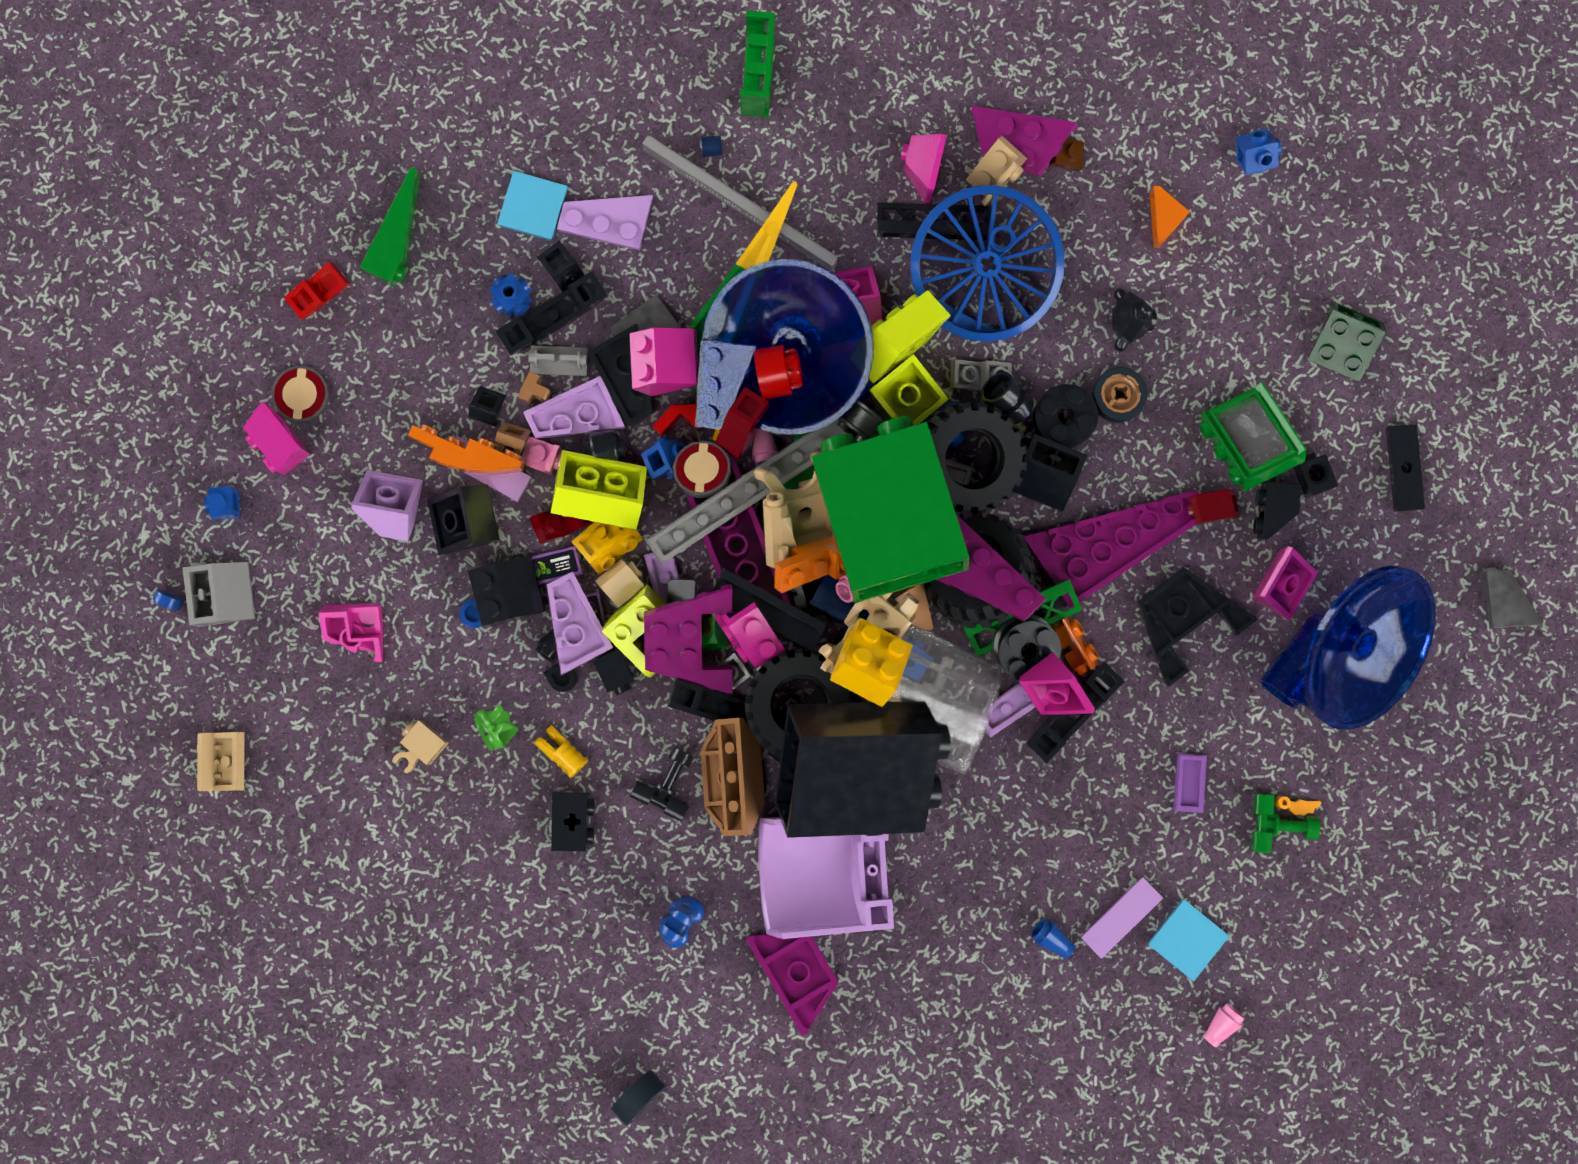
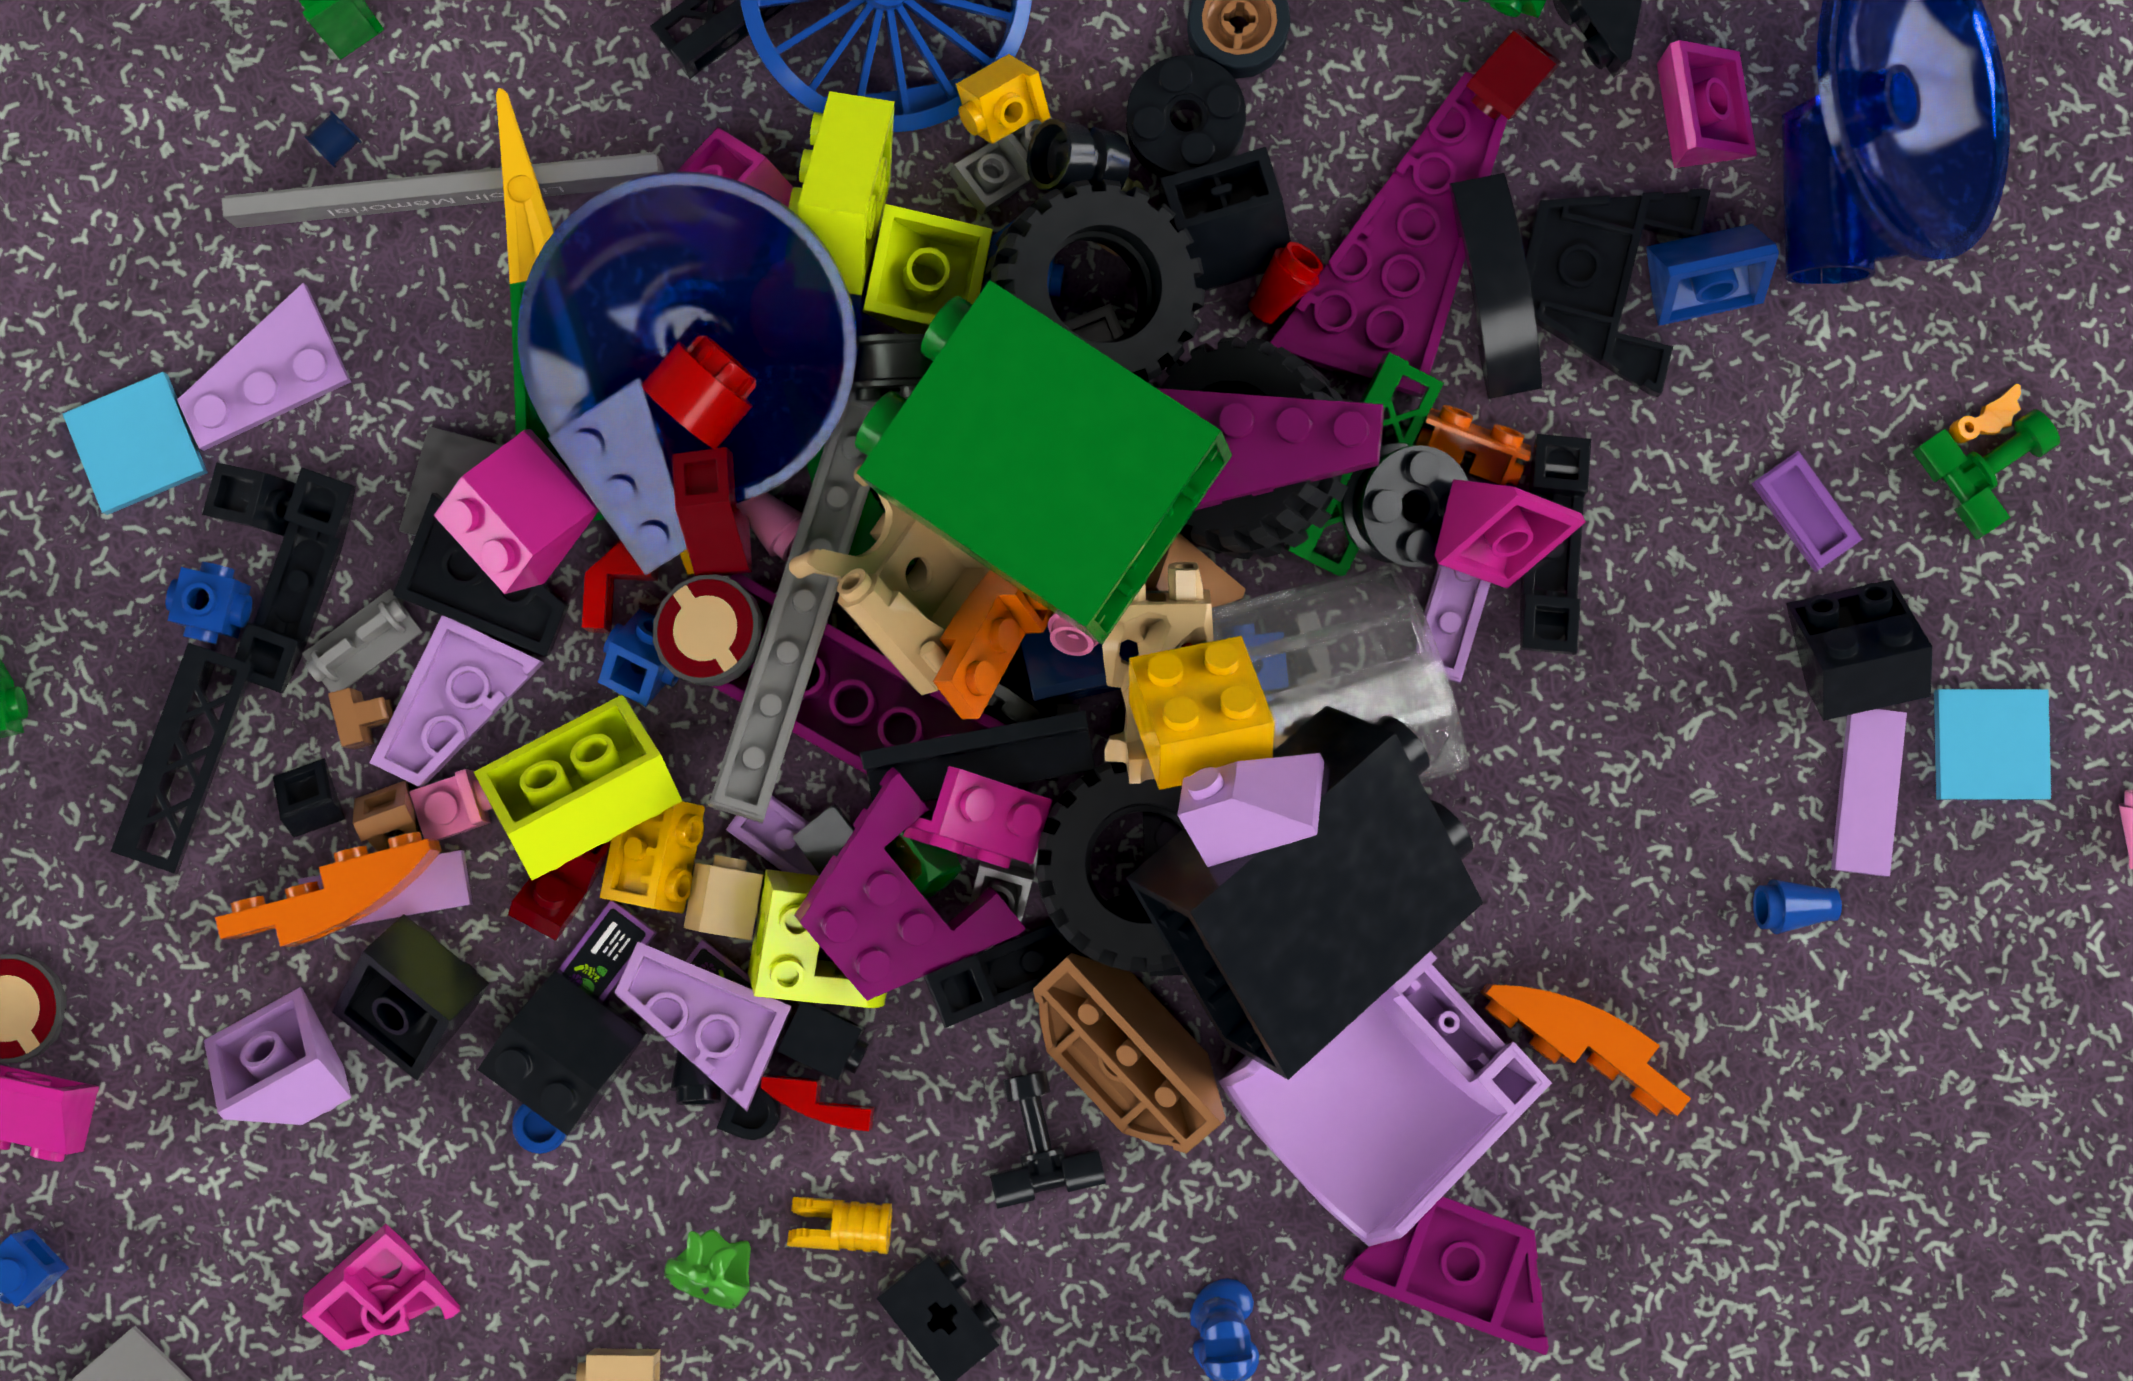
camera: 30 degrees left, 0 degrees up
black head [583,430,626,462] -> none
none -> black fence [111,643,255,874]
none -> red slope [761,1075,874,1132]
none -> yellow brick [956,54,1051,144]
none -> lavender slope [1177,753,1324,867]
none -> red cone [1248,242,1323,324]
none -> black slope [1449,173,1542,399]
none -> orange slope [1480,984,1691,1116]
none -> blue slope [1646,224,1779,326]
none -> black slope [1786,579,1932,721]

